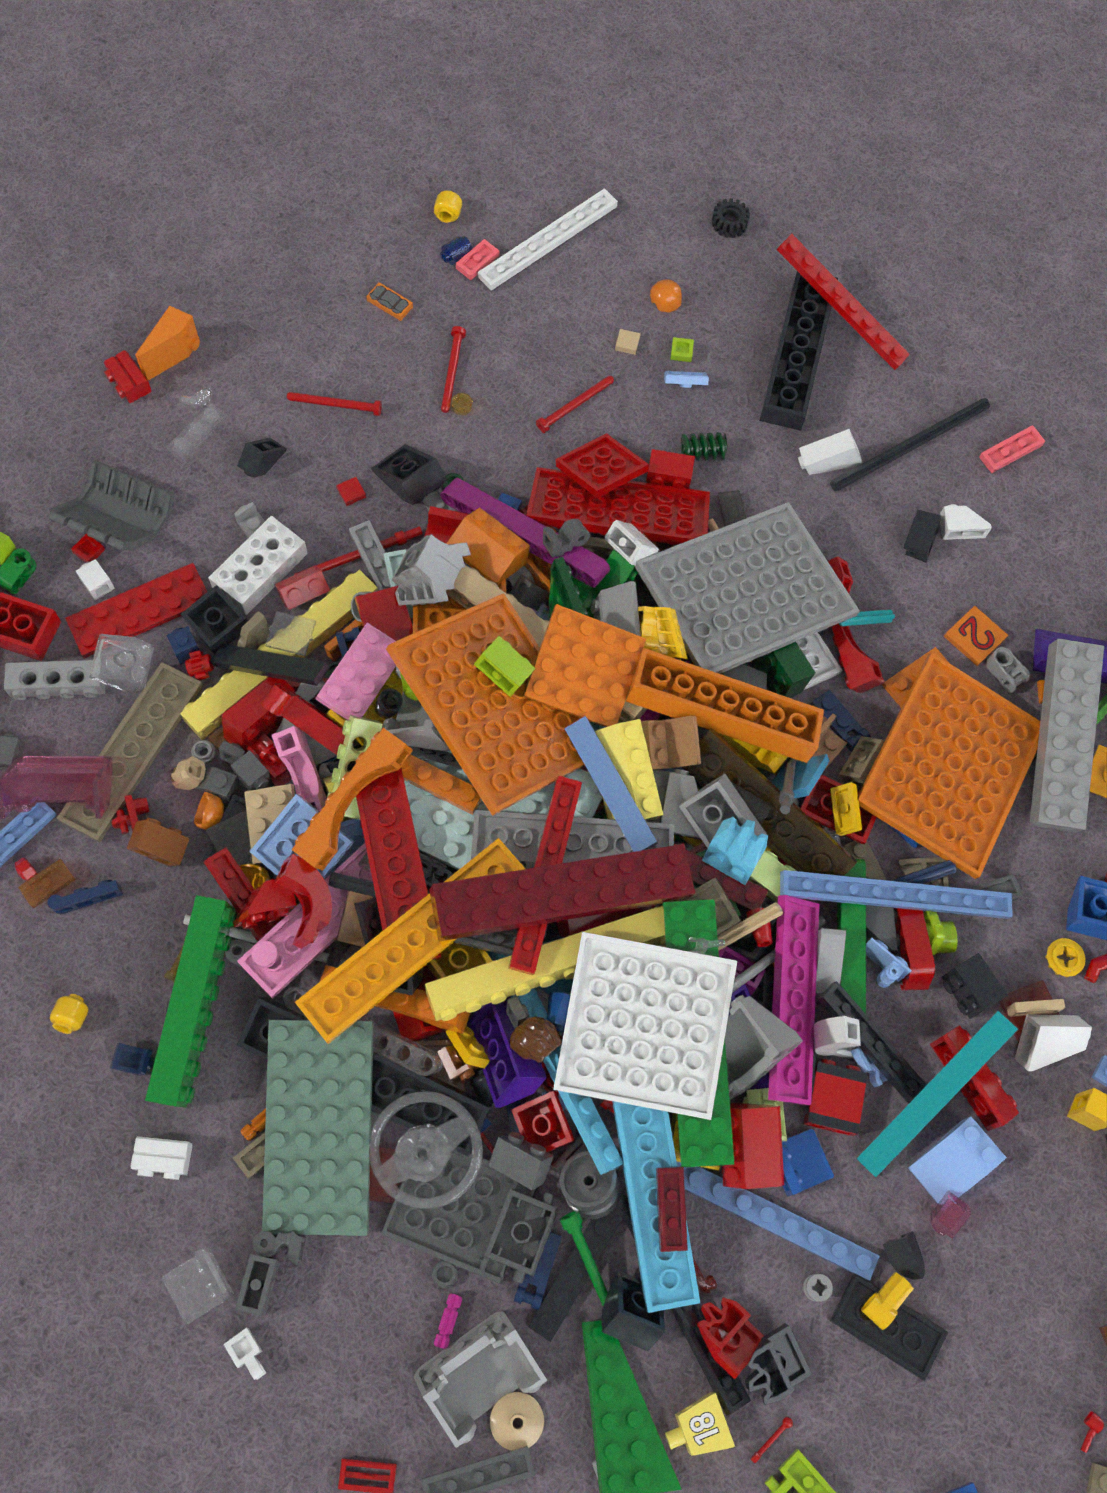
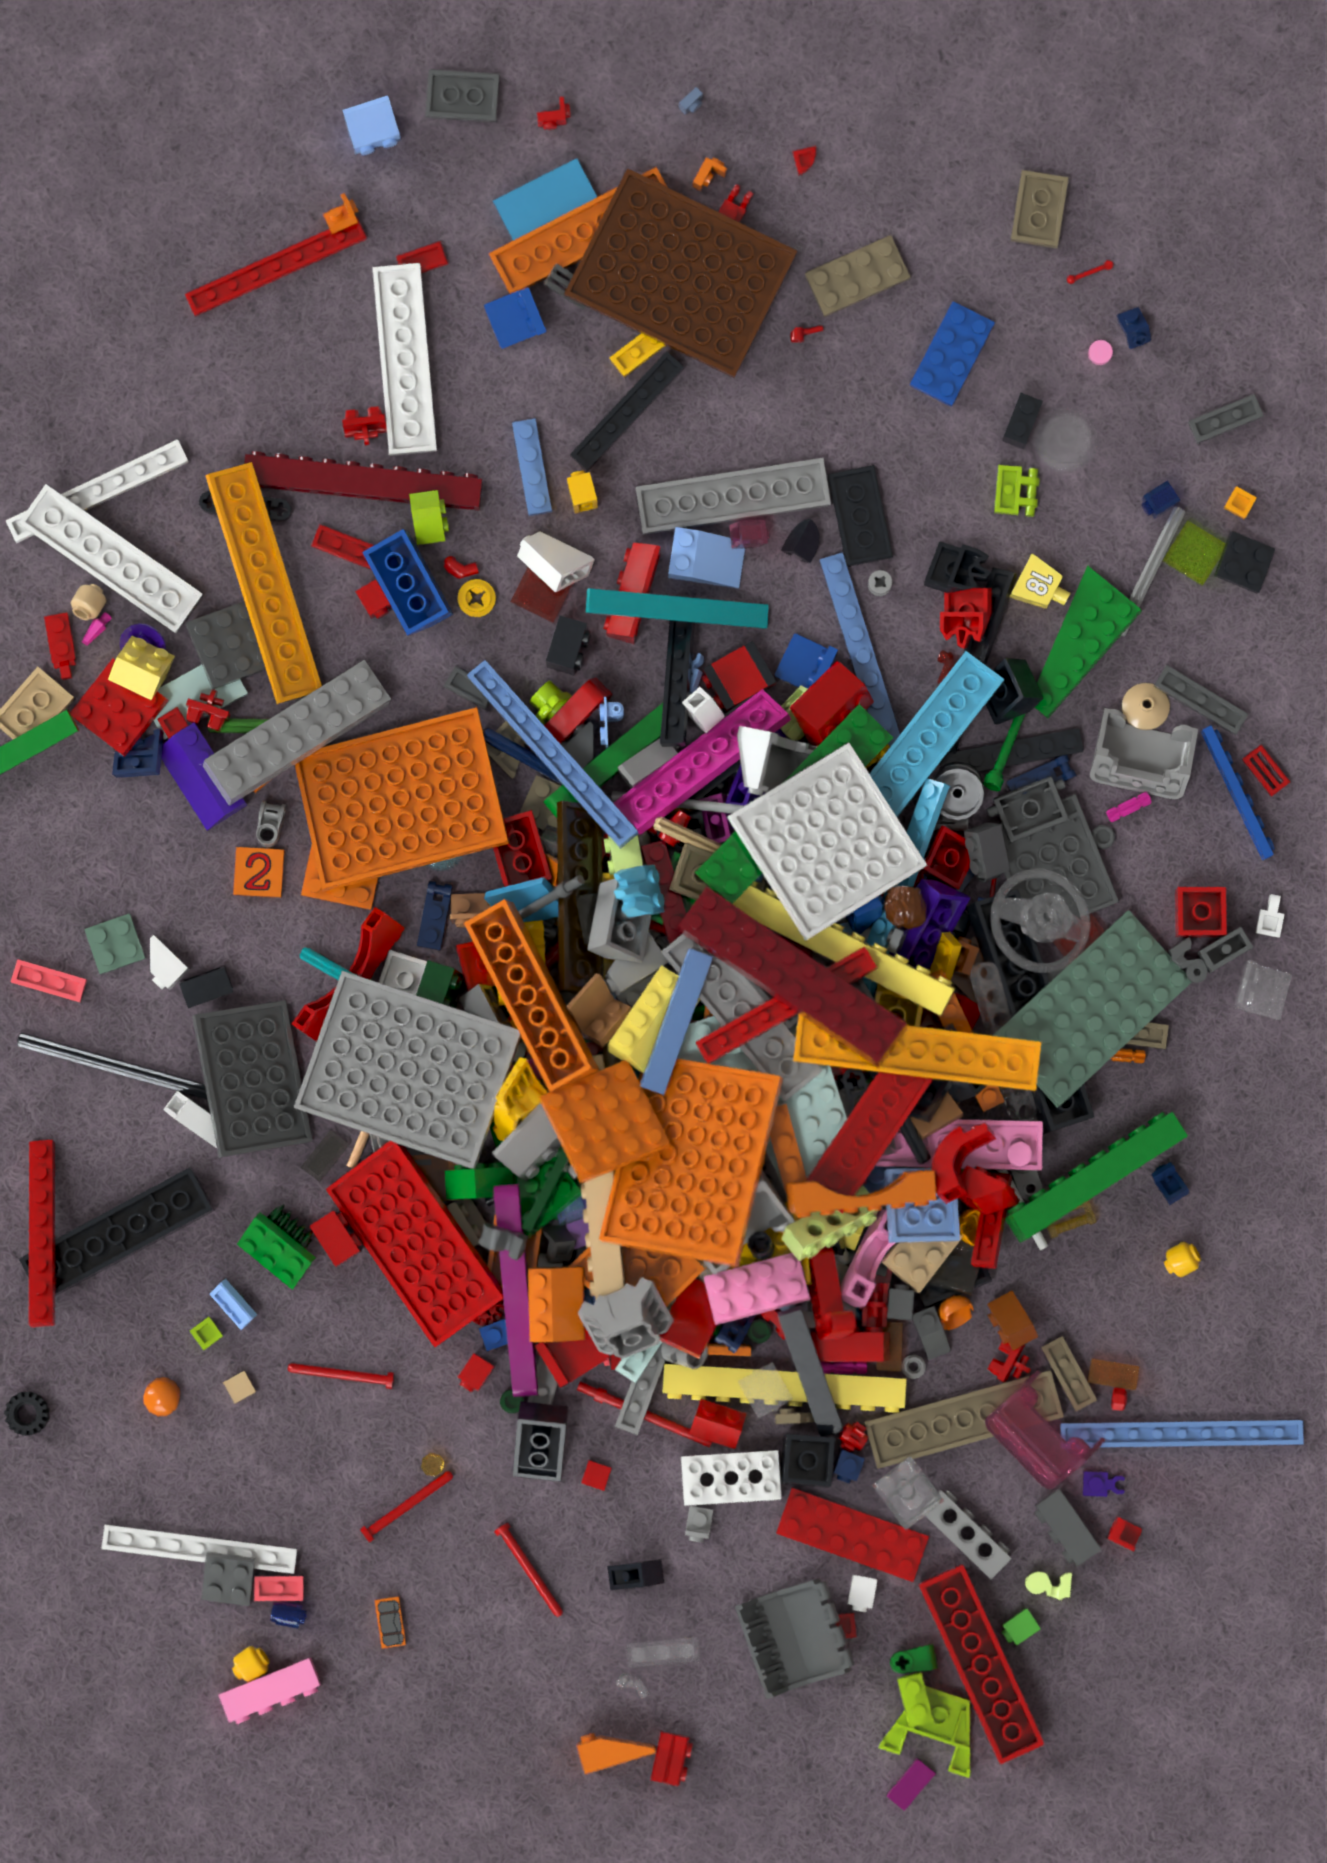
camera: 125 degrees left, 15 degrees up
dark blue plate [47,880,123,915] -> none
white brick [131,1136,193,1180] -> none
tan rock [171,756,206,790] -> none
dark grey plate [219,741,245,764] -> none
lime brick [474,636,536,697] -> none
red plate [556,433,649,498] -> none
white brick [605,520,659,566] -> none
dark red tile [656,1167,688,1252] -> none
clear hand [688,937,725,954] -> none
red hinge [750,1417,793,1464] -> none
yellow plate [831,782,862,836] -> none
dark tan bracket [839,736,884,785] -> none
yellow piece [861,1272,914,1330] -> none
tan tile [1007,999,1065,1017] -> none
none -> sand green plate [84,913,146,975]
none -> dark grey plate [192,1000,312,1158]
none -> dark grey plate [201,1552,255,1606]
none -> bright pink brick [219,1657,321,1724]
none -> green plate [237,1212,316,1290]
none -> red brick [457,1353,495,1392]
none -> light grey plate [636,458,831,535]
none -> dark tan plate [1041,1336,1097,1412]
none -> red brick [1175,887,1227,938]
none -> blue plate [1201,725,1275,861]

